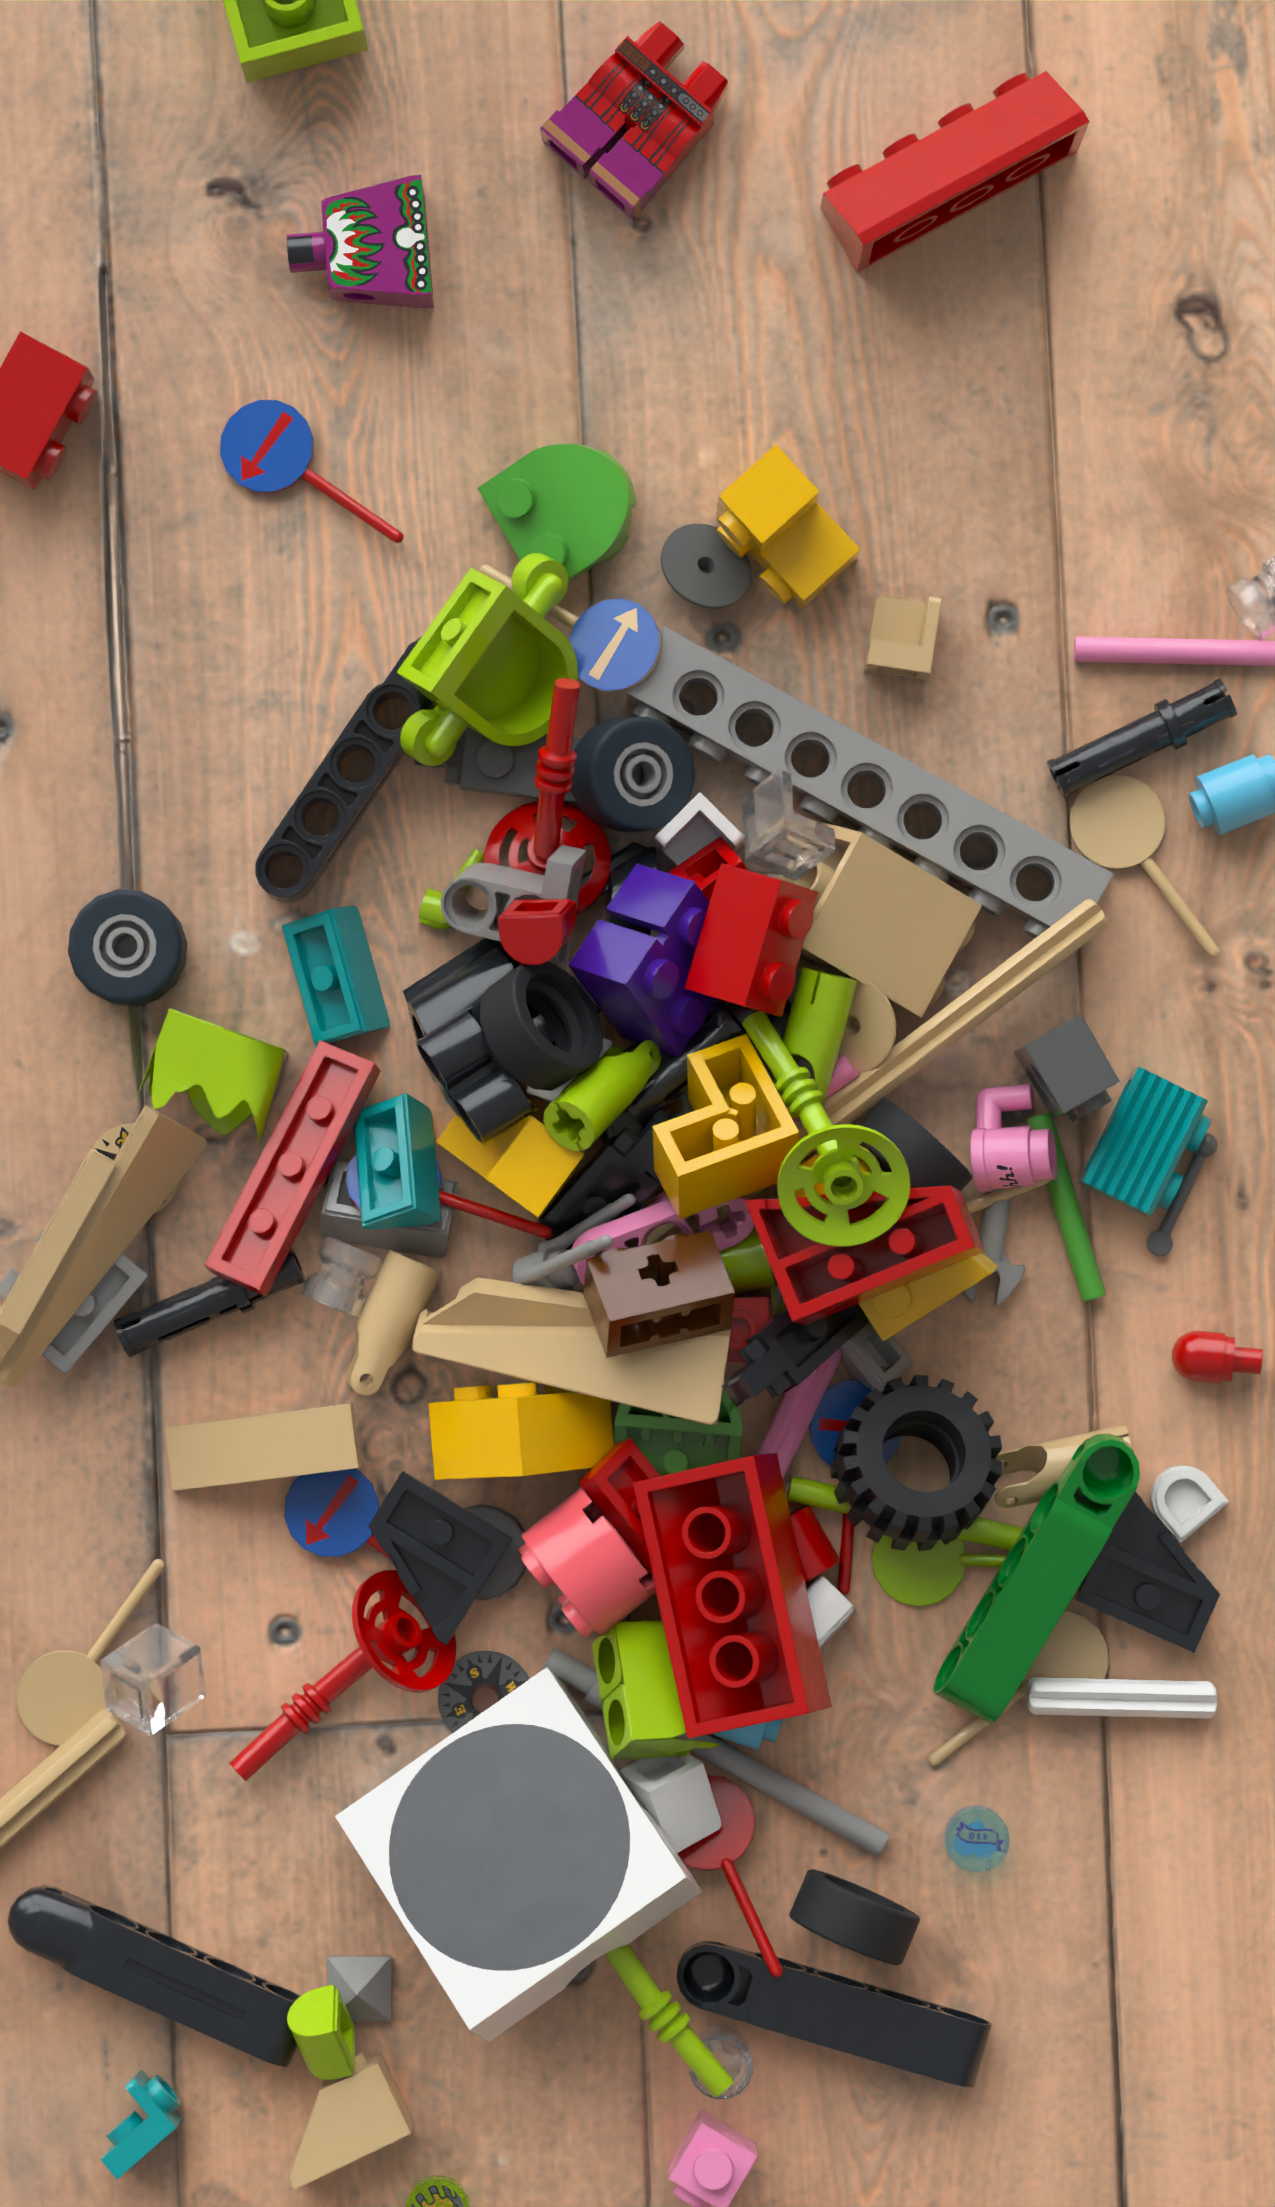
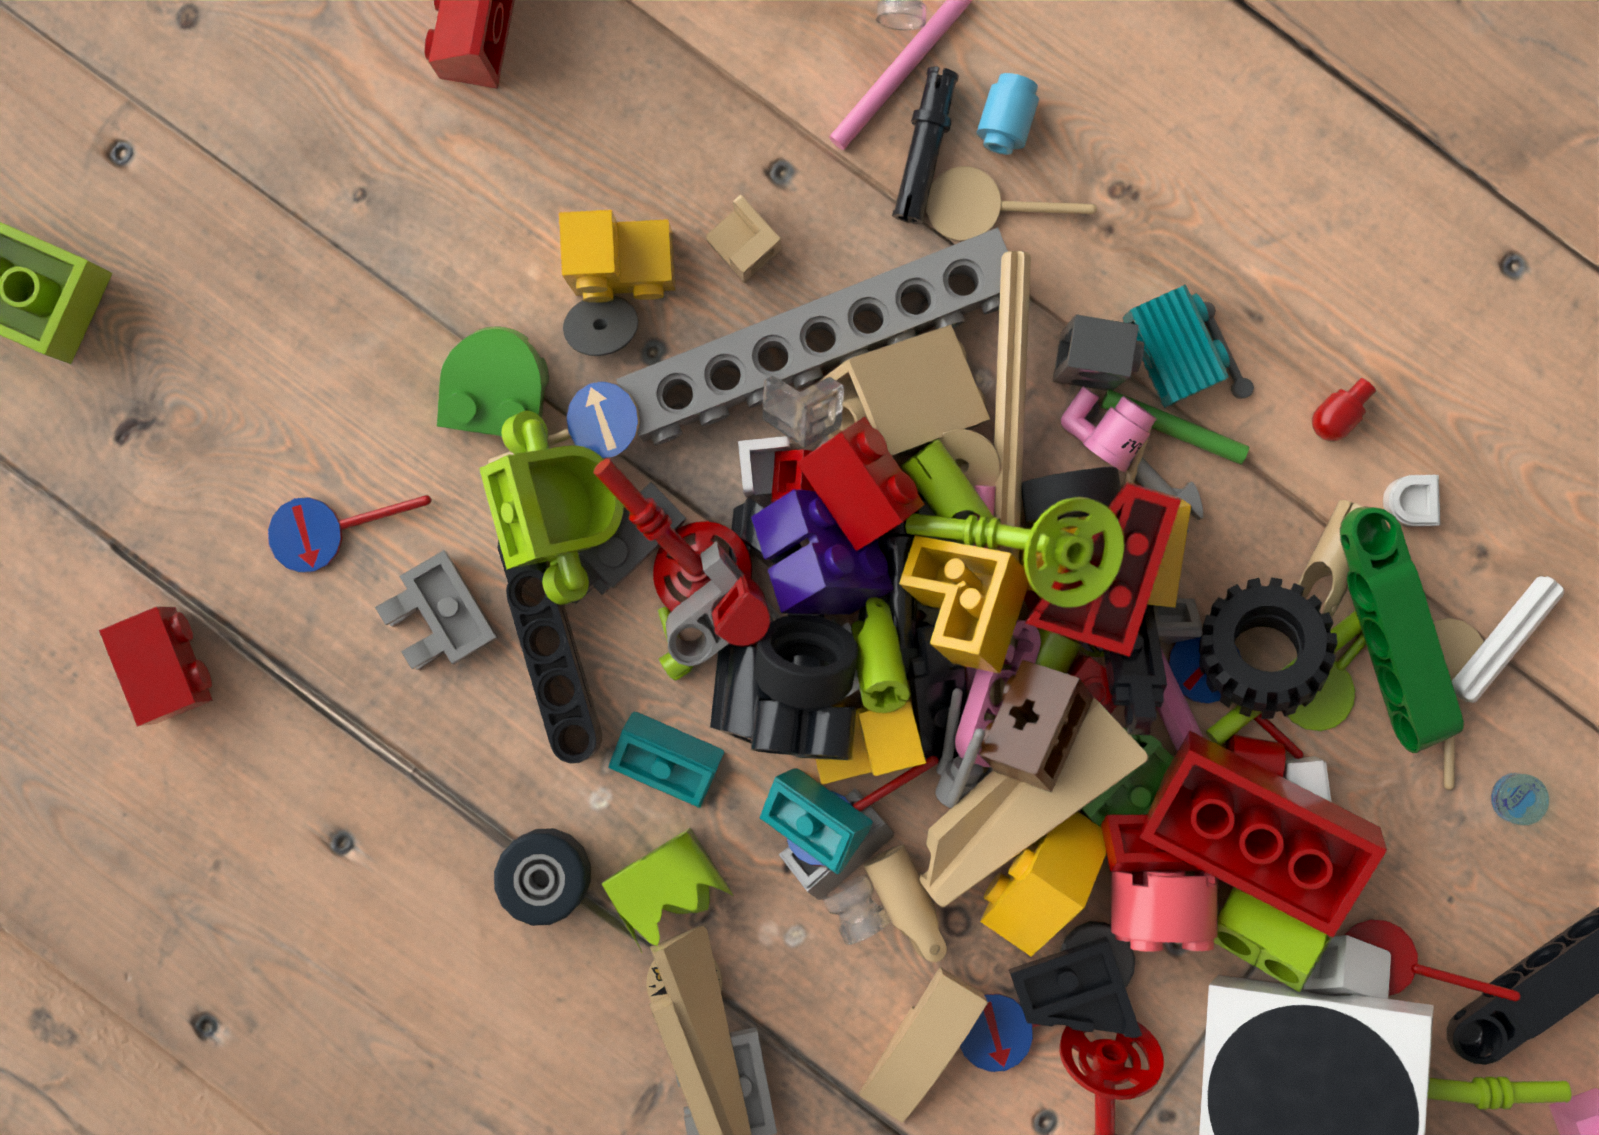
camera: 45 degrees left, 0 degrees up
black pin [114,1247,306,1357] -> none
plate [204,1040,381,1297] -> none
torso [286,175,434,309] -> none
piece [438,1651,529,1733] -> none
hips [540,21,728,221] -> none
light grey bar [542,1647,890,1857] -> none
black wheel [571,716,695,832] -> none
clear wheel [689,2025,753,2099] -> none
black tyre [789,1869,920,1965] -> none
black wing [1074,1491,1220,1653] -> none
none -> light grey plate [375,550,498,670]

